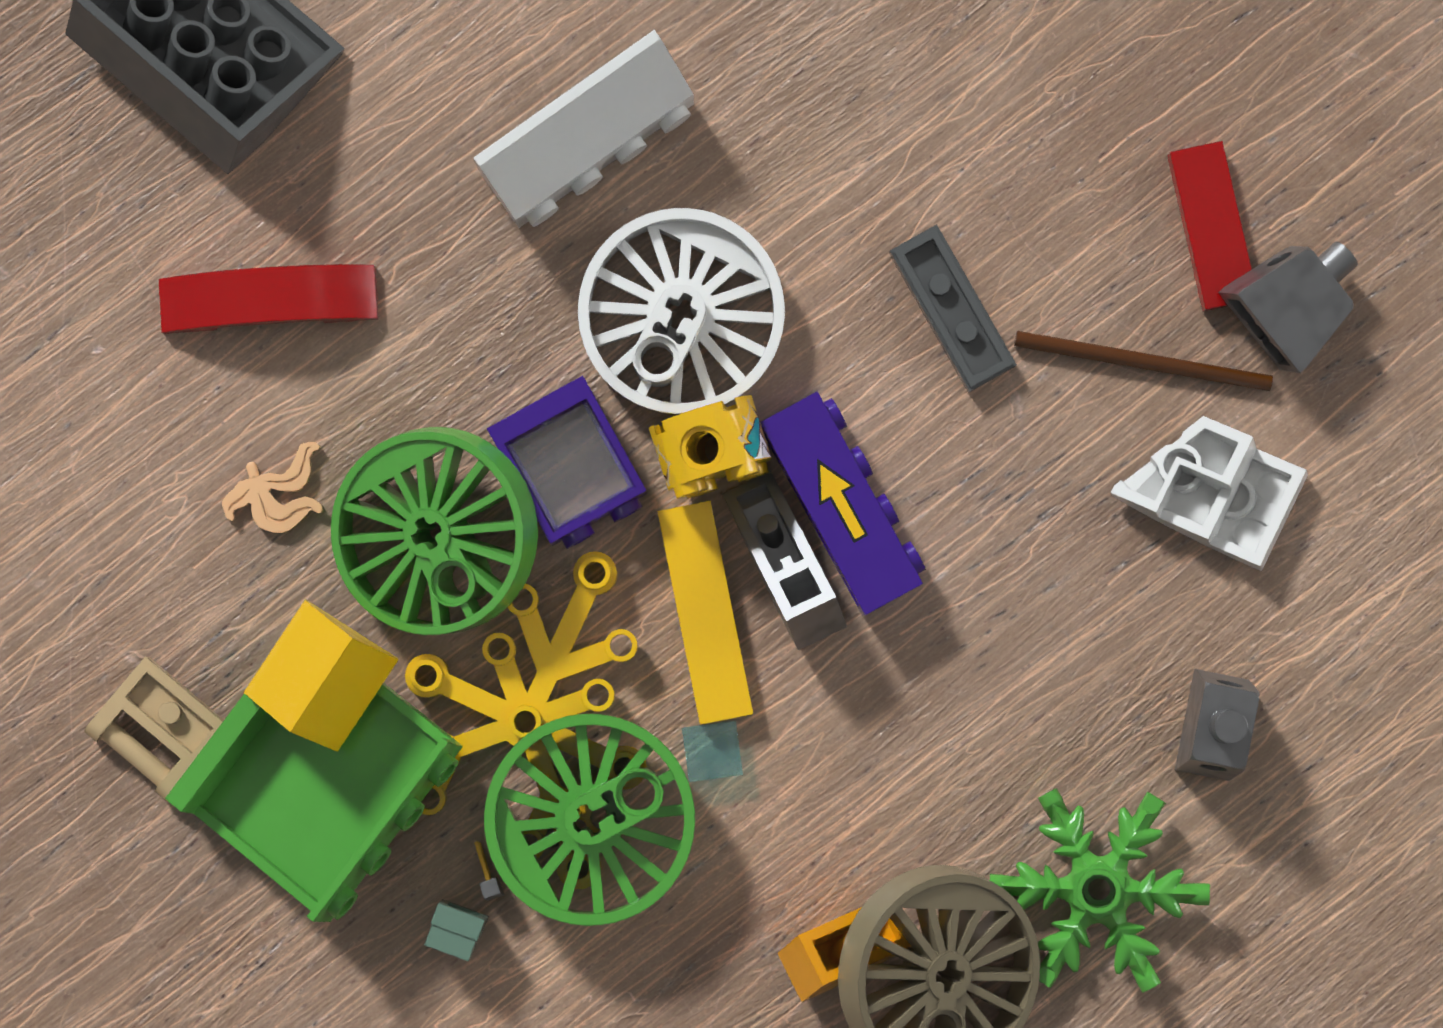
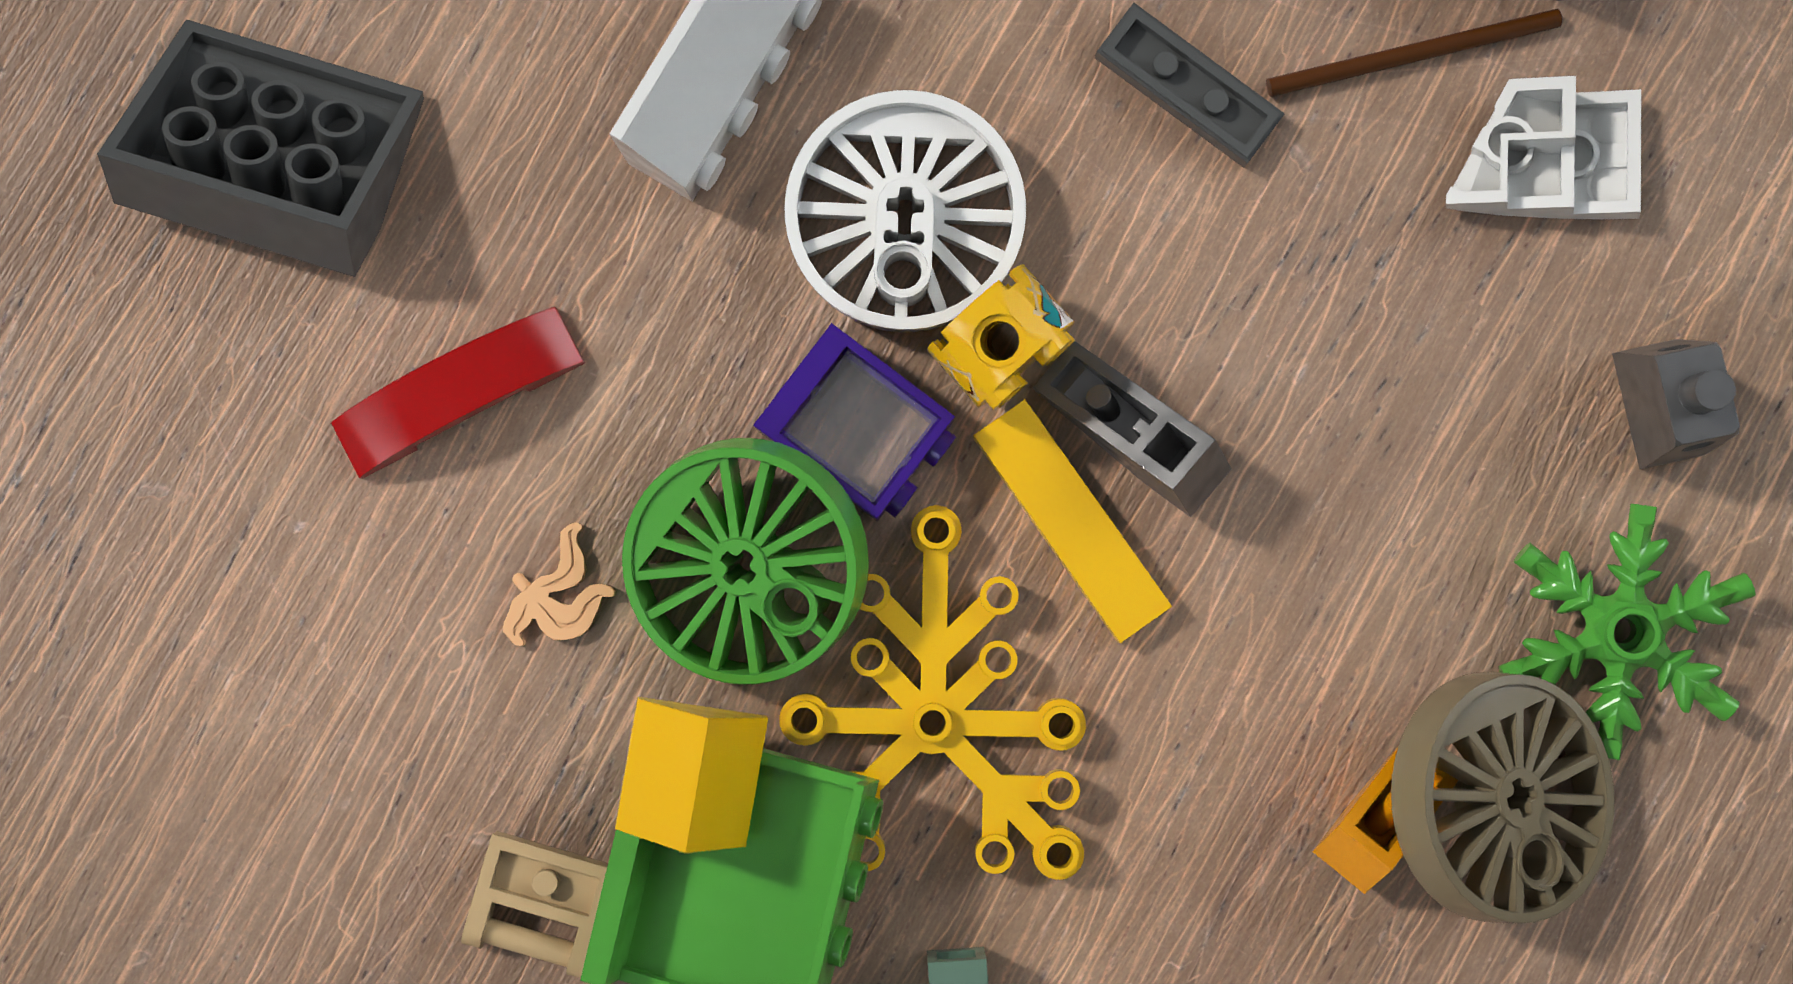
camera: 20 degrees left, 0 degrees up
flat silver piece [474,841,504,901] -> none
bright green piece [484,714,695,926] -> none
clear light blue tile [682,720,743,782] -> none
dark purple brick [760,391,926,616] -> none

